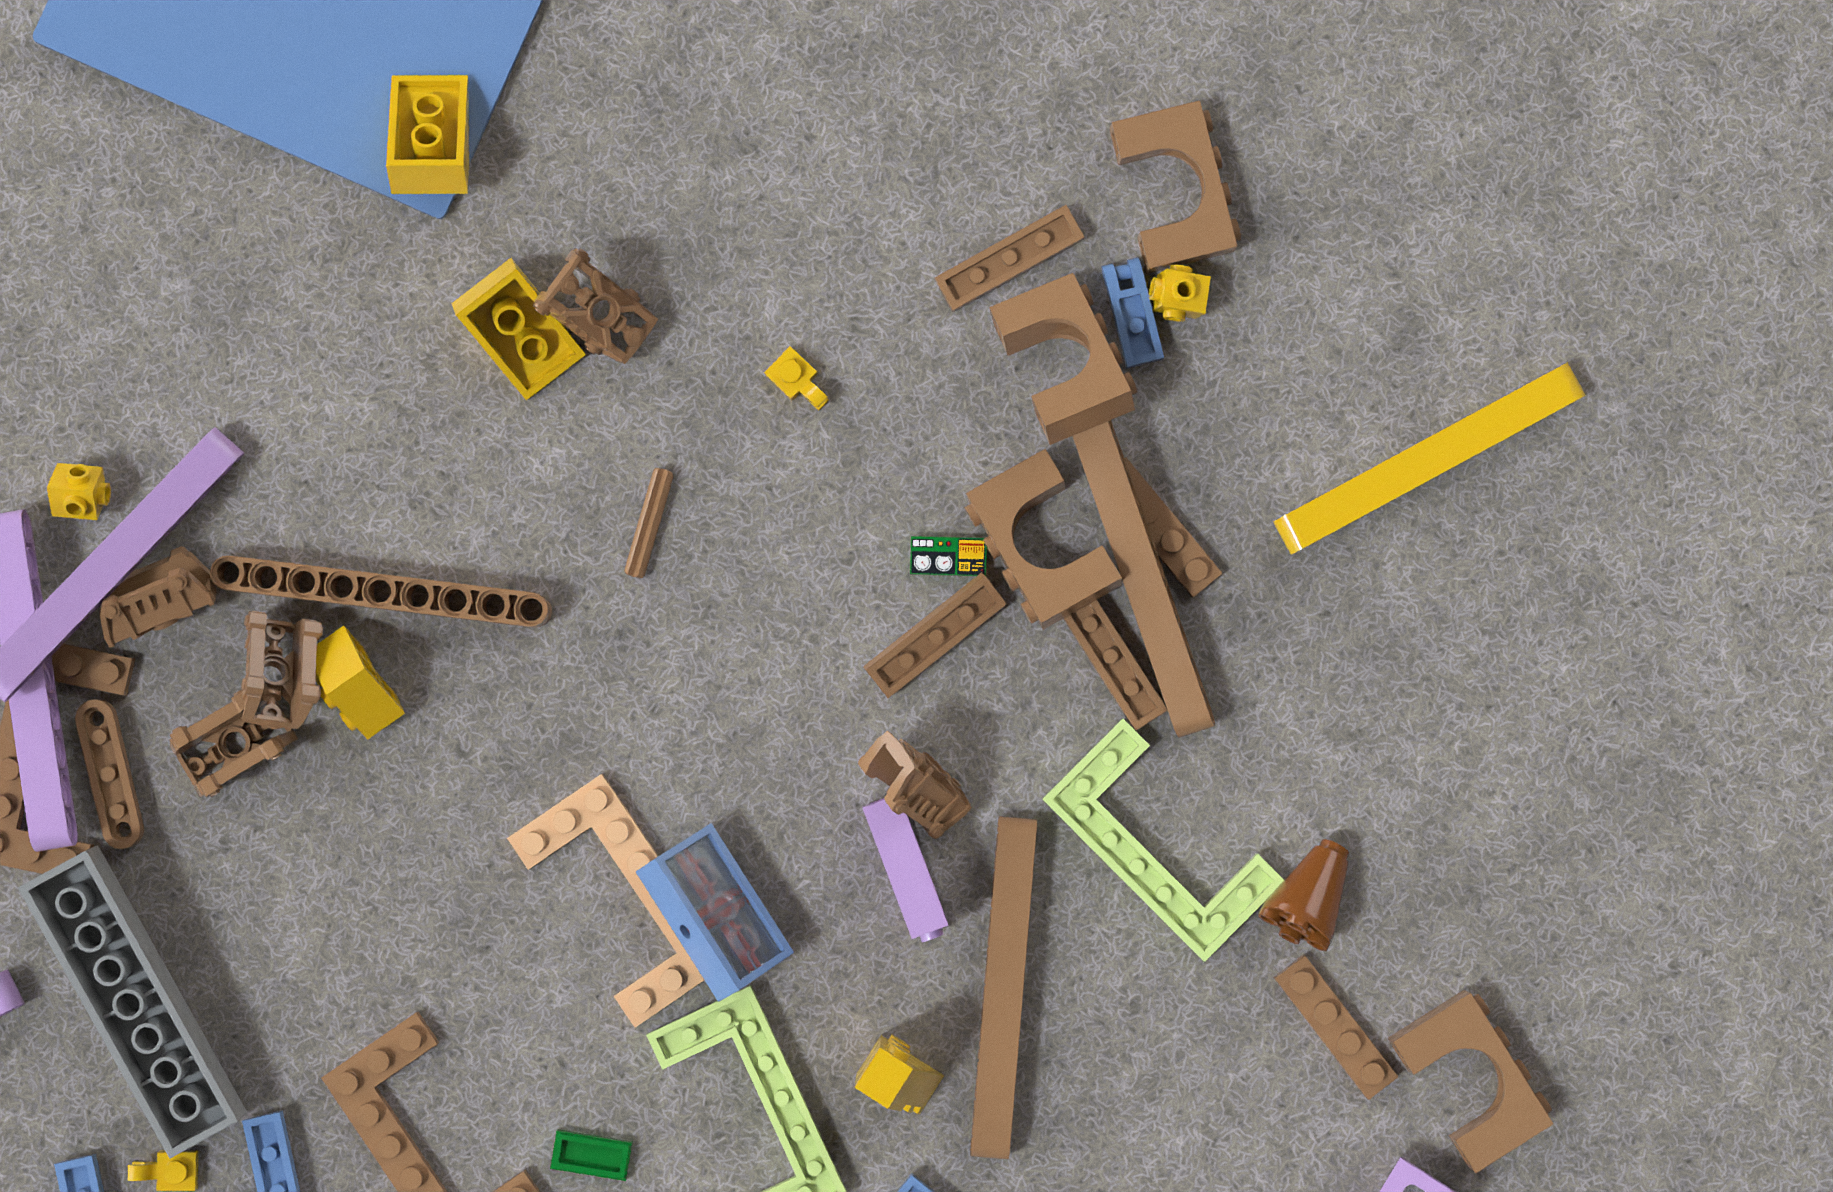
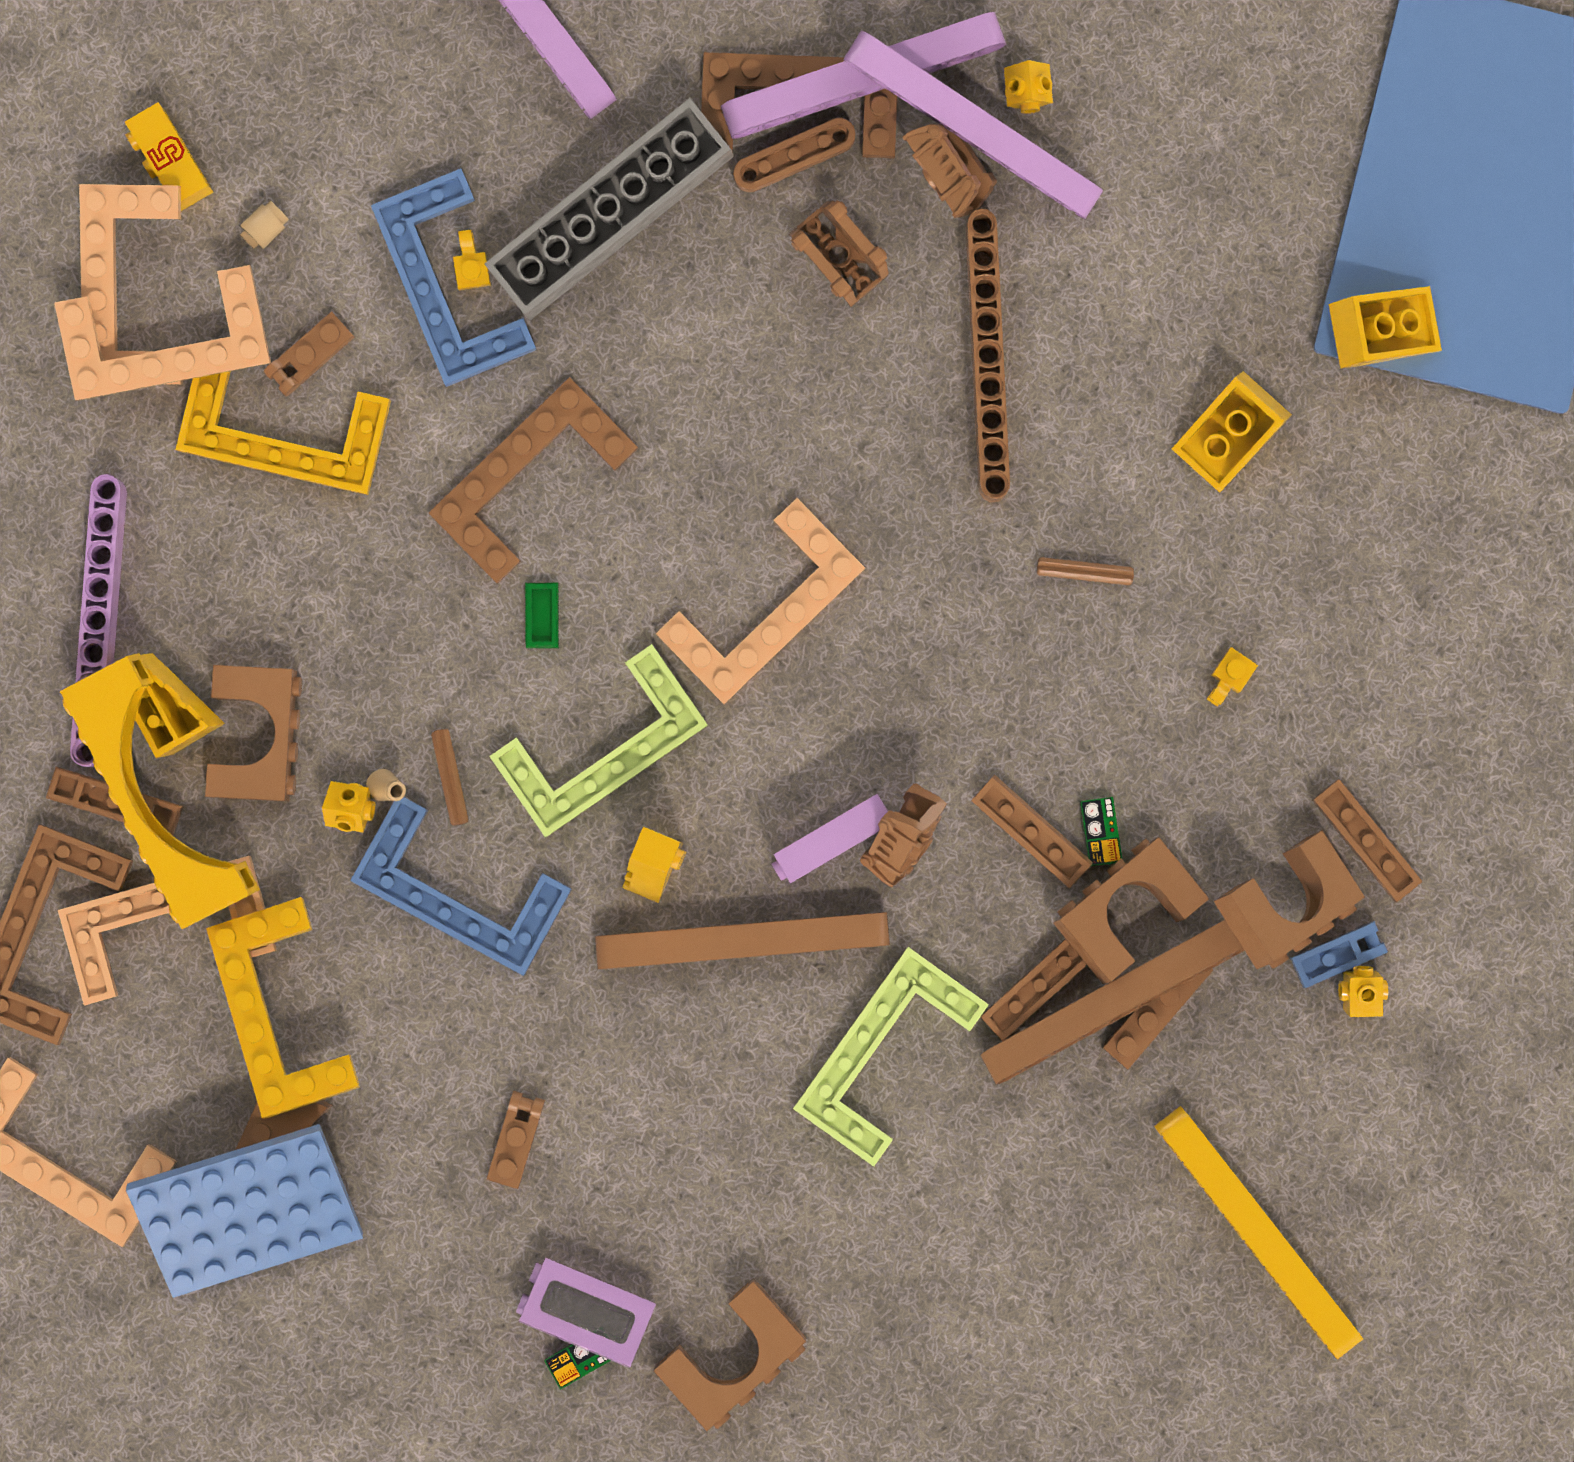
camera: 85 degrees right, 0 degrees up
medium nougat piece [241,611,323,729] -> none
yellow brick [316,626,405,740] -> none
medium nougat piece [533,248,658,364] -> none
brick [636,823,794,1002] -> none
medium nougat arch [1109,100,1241,274] -> none
dark orange cone [1258,839,1349,951] -> none
medium nougat plate [1273,954,1398,1100] -> none

